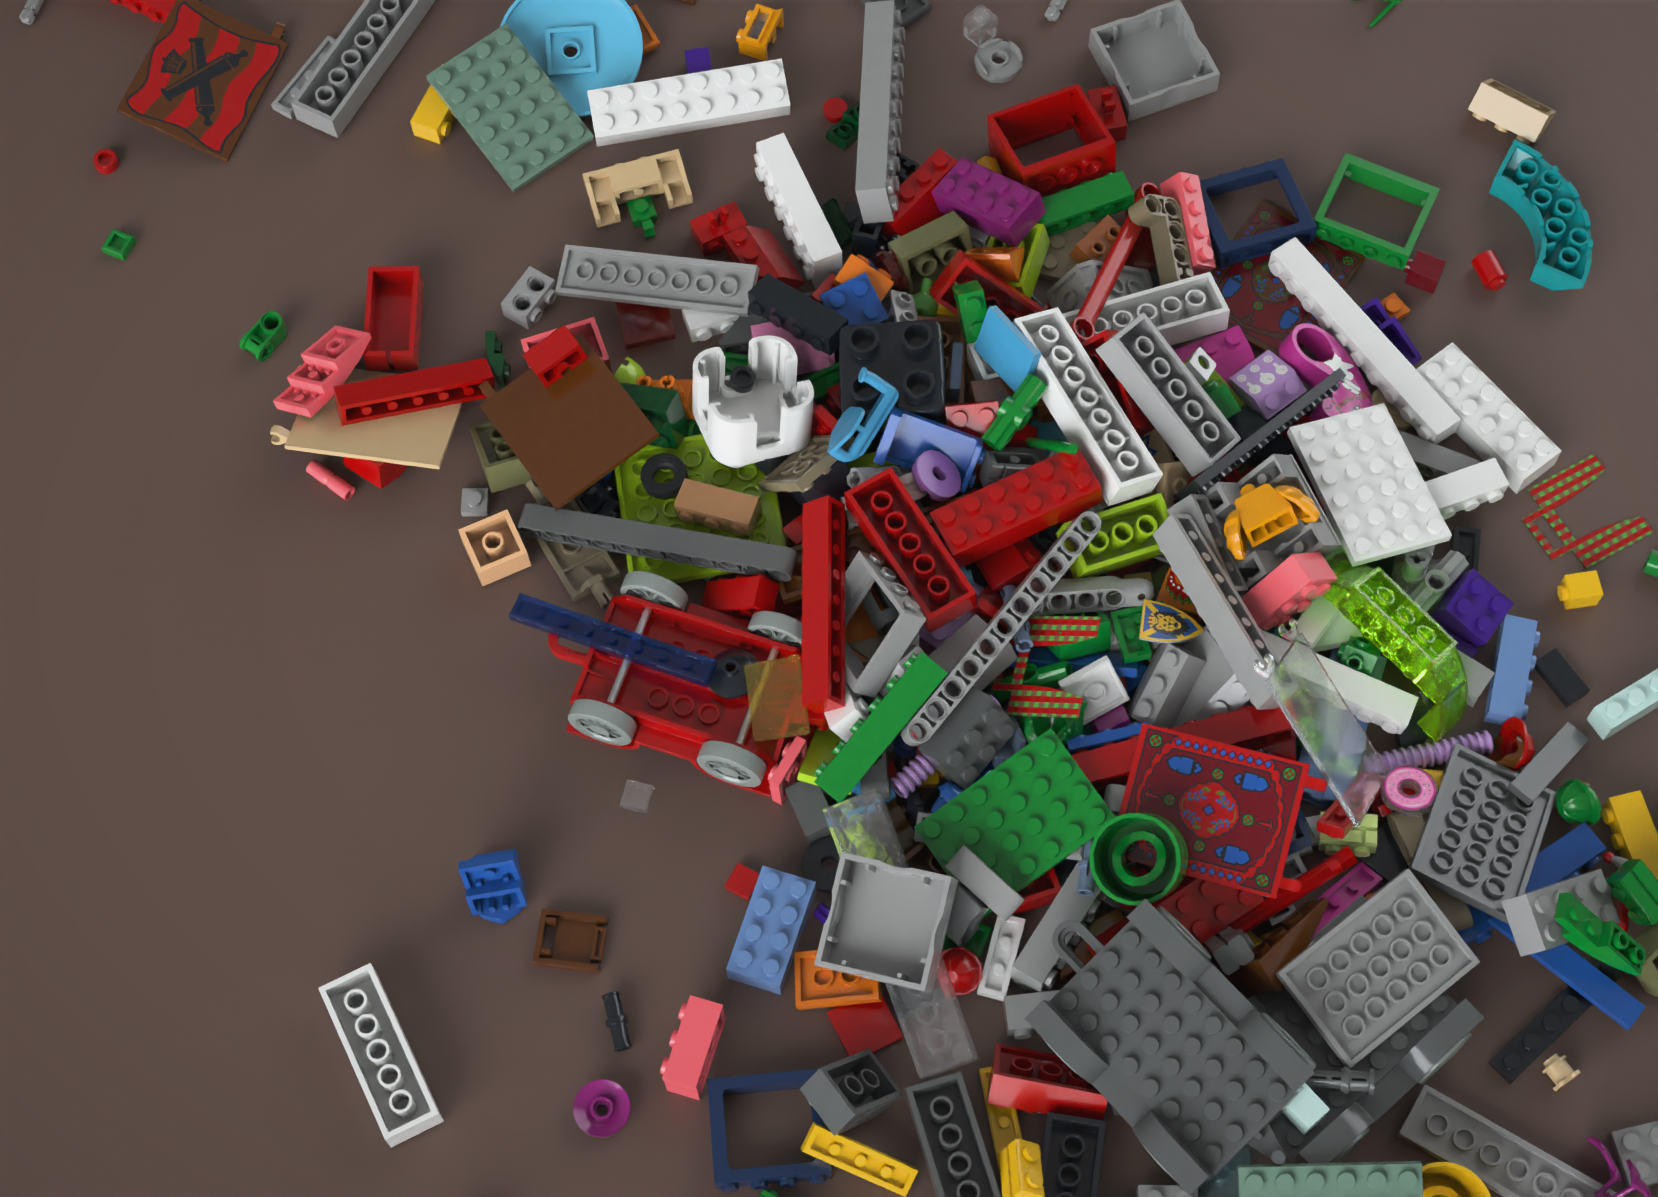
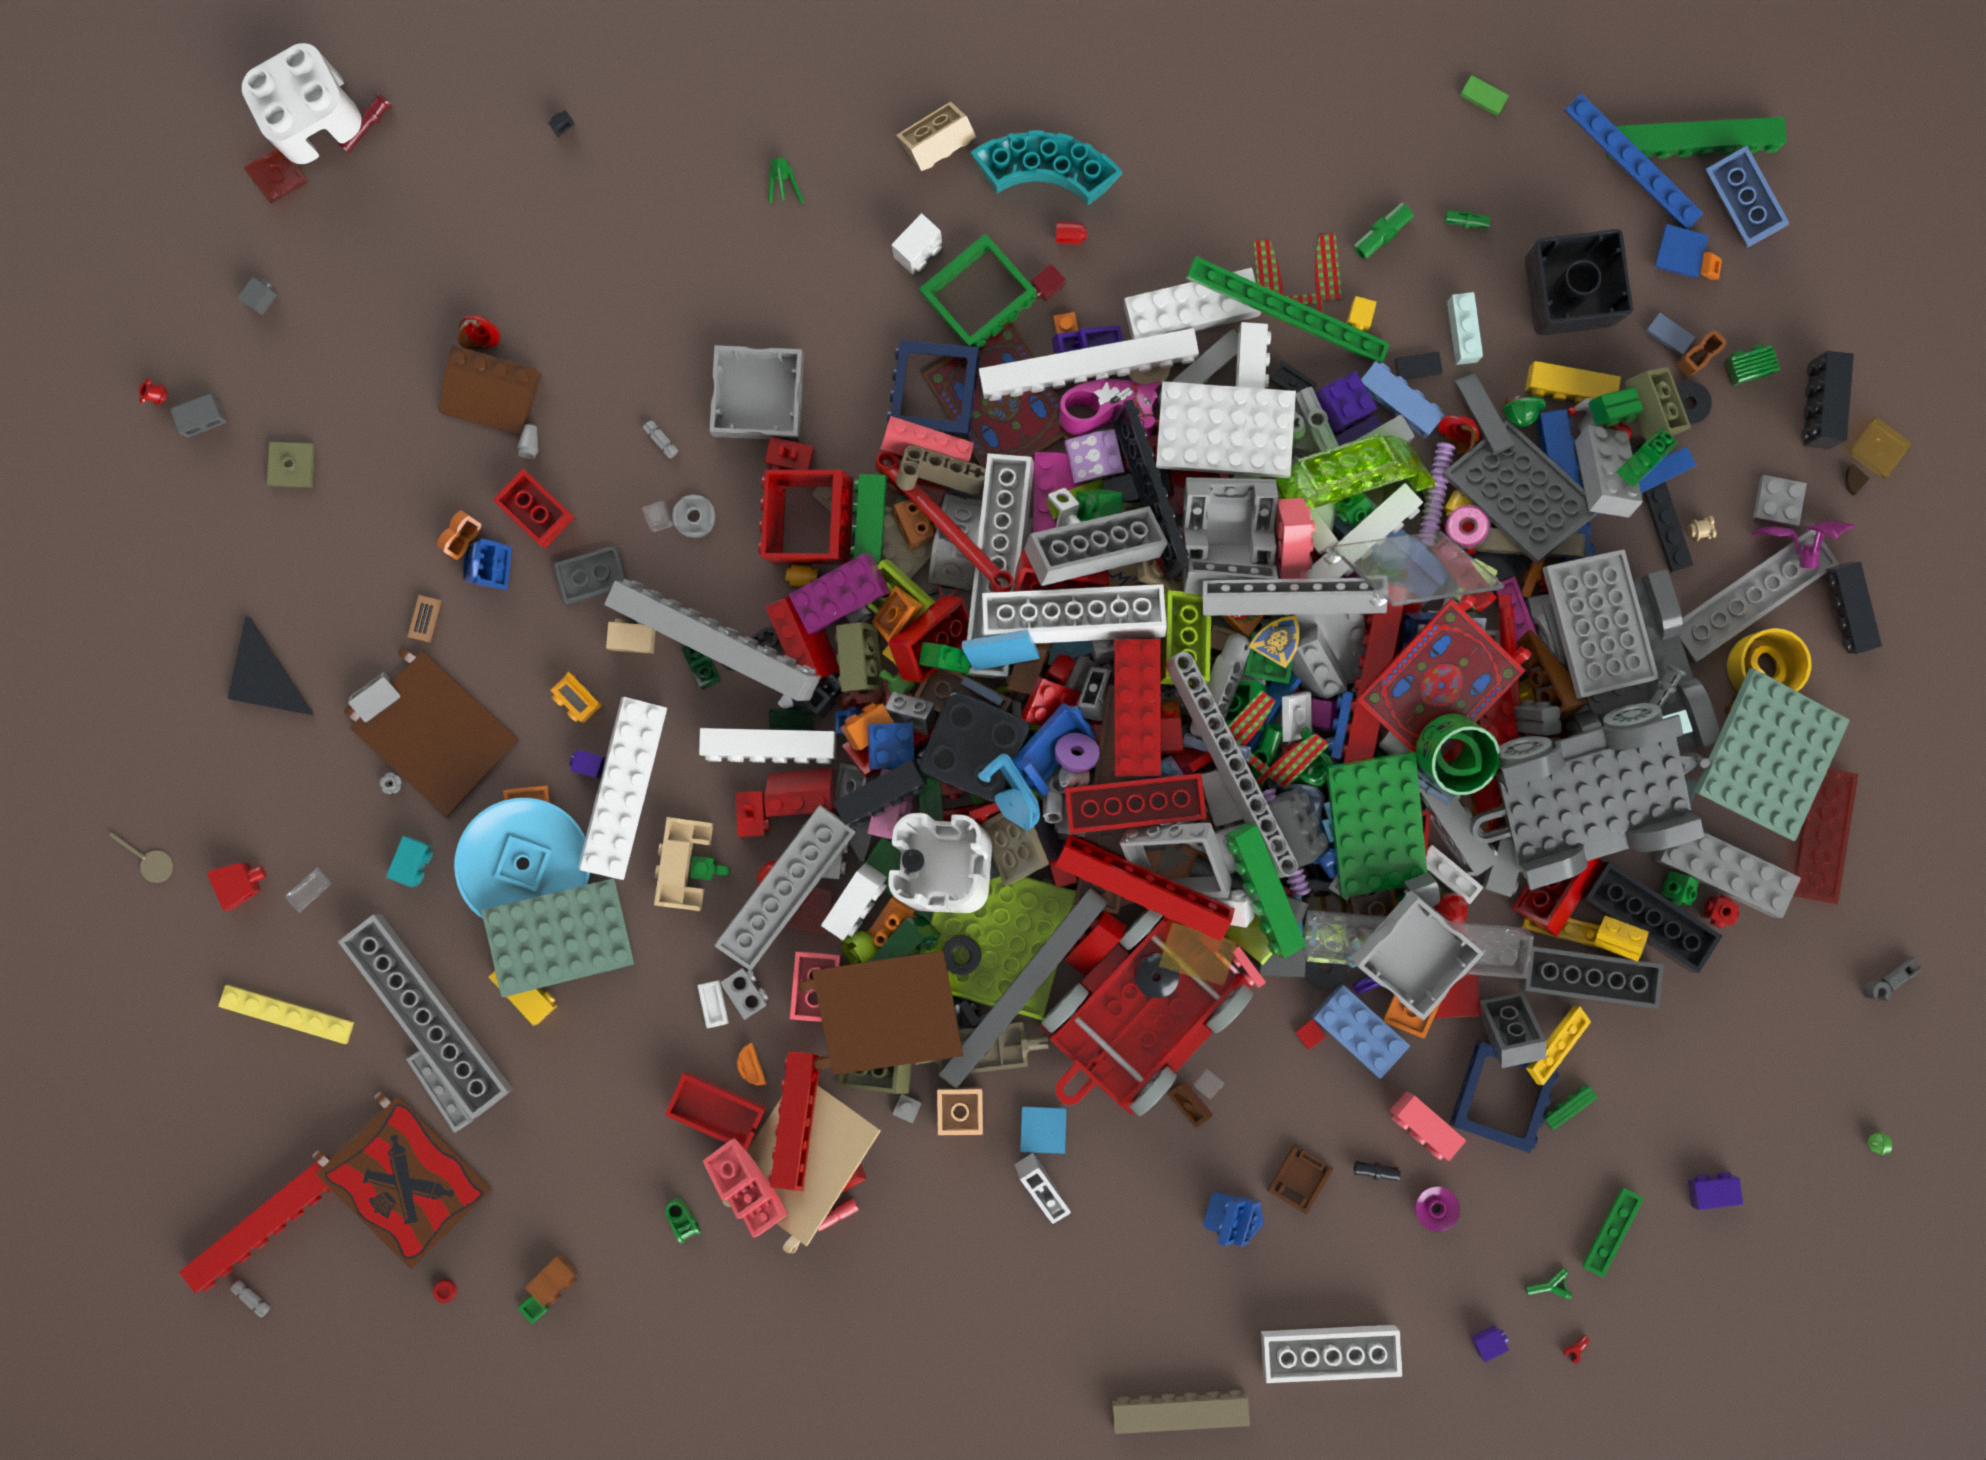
camera: 65 degrees left, 20 degrees up
dark green slope [485,331,511,388] -> none
clear blue tile [509,593,718,687] -> none
red brick [522,325,588,388] -> none
medium nougat brick [674,478,762,537] -> none
red tile [823,98,848,123] -> none
light grey beam [945,845,1025,921] -> none
green piece [982,374,1048,452] -> none
green bar [1026,437,1078,454] -> none
light orange torso [1224,484,1321,561] -> none
none -> dark orange brick [525,1253,578,1307]
none -> tan brick [606,619,656,654]
none -> white tile [697,980,729,1028]
none -> orange plate [737,1042,767,1086]
none -> white brick [821,863,888,940]
none -> white brick [892,213,942,275]
none -> light grey slope [1014,1153,1071,1224]
none -> dark azure tile [1020,1106,1067,1154]
none -> dark tan brick [1112,1390,1250,1434]
none -> reddish brown plate [1167,1080,1213,1128]
none -> green plate [1186,256,1390,364]

